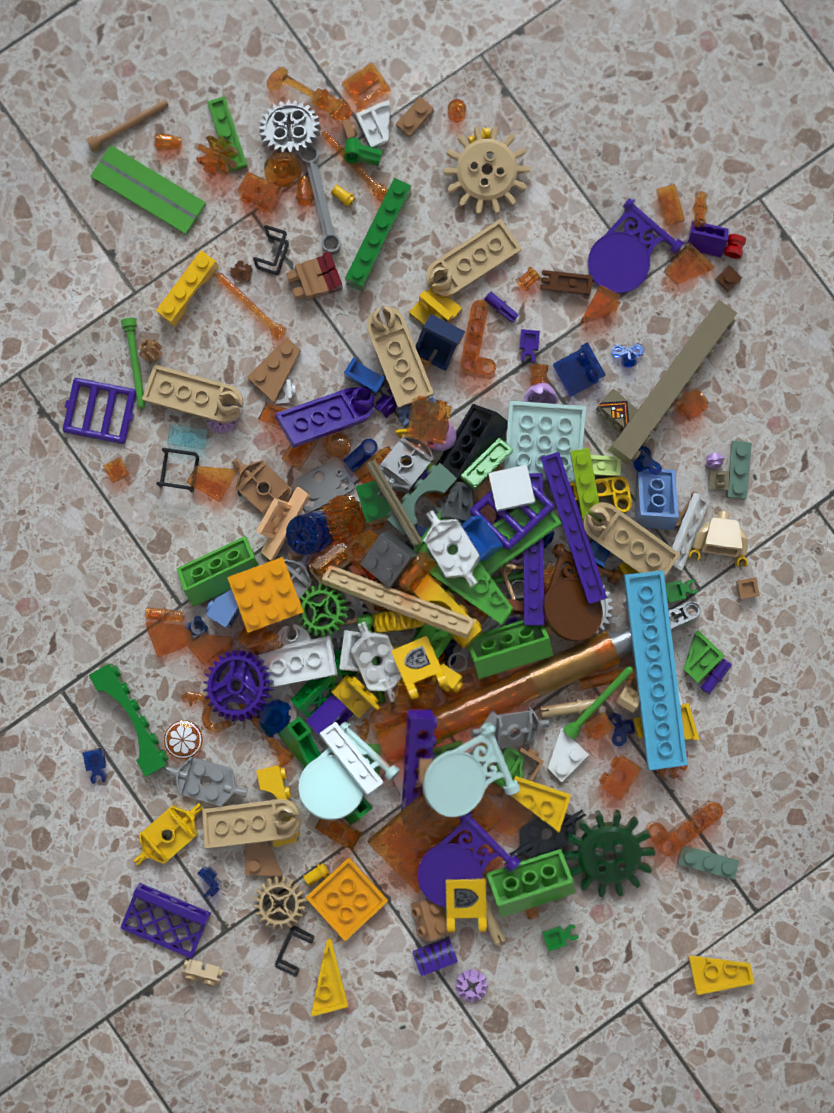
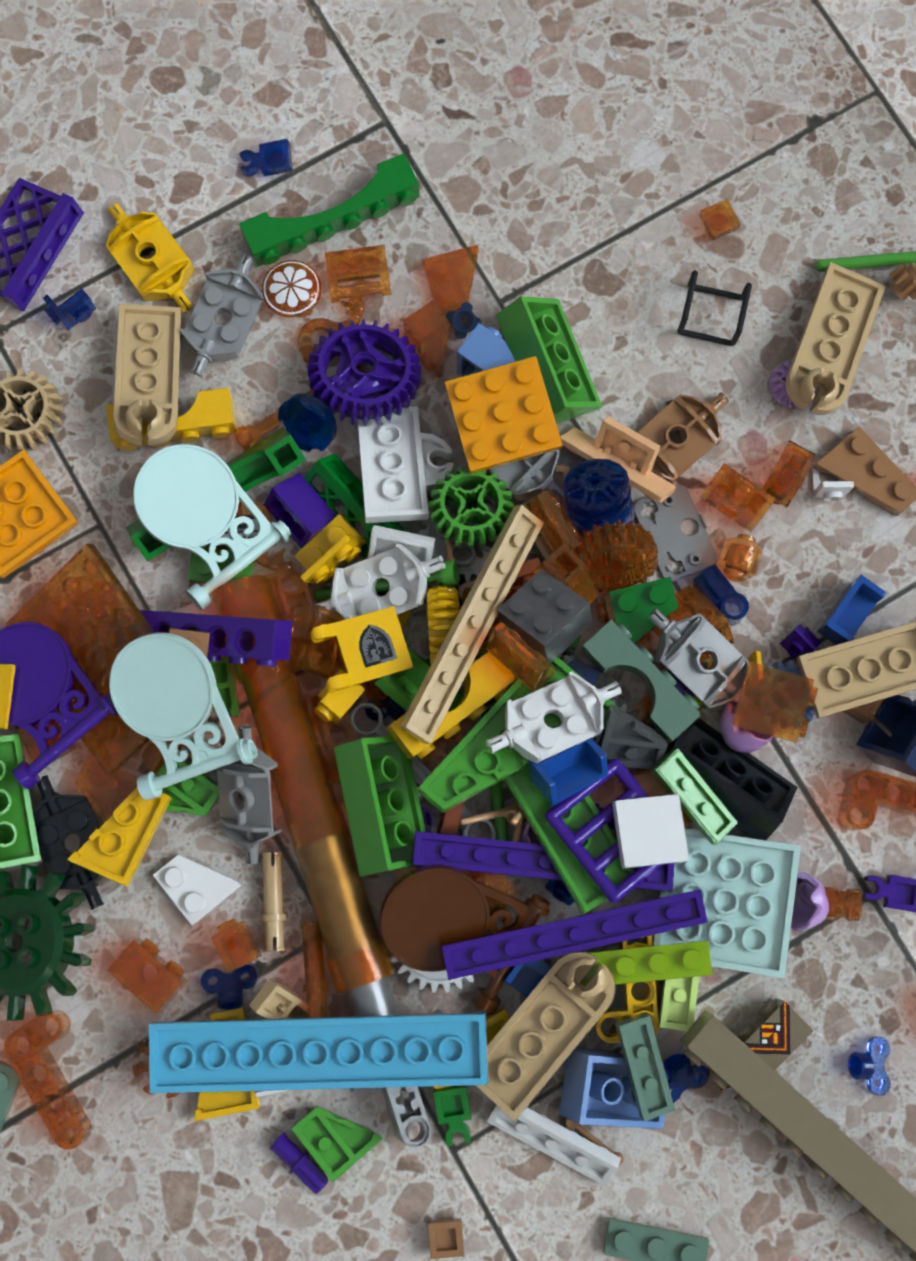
camera: 100 degrees right, 5 degrees down
dark purple bar [62,378,136,444] -> none
clear orange axle [145,607,185,622] -> none
clear light blue plate [167,424,208,450] -> none
clear orange wing [186,466,239,502] -> none
clear orange slope [235,626,284,655] -> none
medium nougat wing [244,841,283,876] -> none
dark purple plate [275,387,374,448] -> none
yellow pin [303,863,329,886] -> none
clear orange slope [315,818,362,850] -> none
white plate [320,722,383,796] -> none
dark tan axle [366,460,422,547] -> none
medium nougat bracket [519,747,544,781] -> none
clear blue bracket [553,342,606,397] -> none
bright green piece [563,666,633,739] -> none
clear orange brick [676,389,708,422] -> none
tan torso [688,511,748,567] -> none
lavender plate [705,453,725,469] -> none
dark tan tile [708,470,729,491] -> none
none -> clear orange plate [325,245,391,303]
none -> sand green plate [615,1012,675,1122]

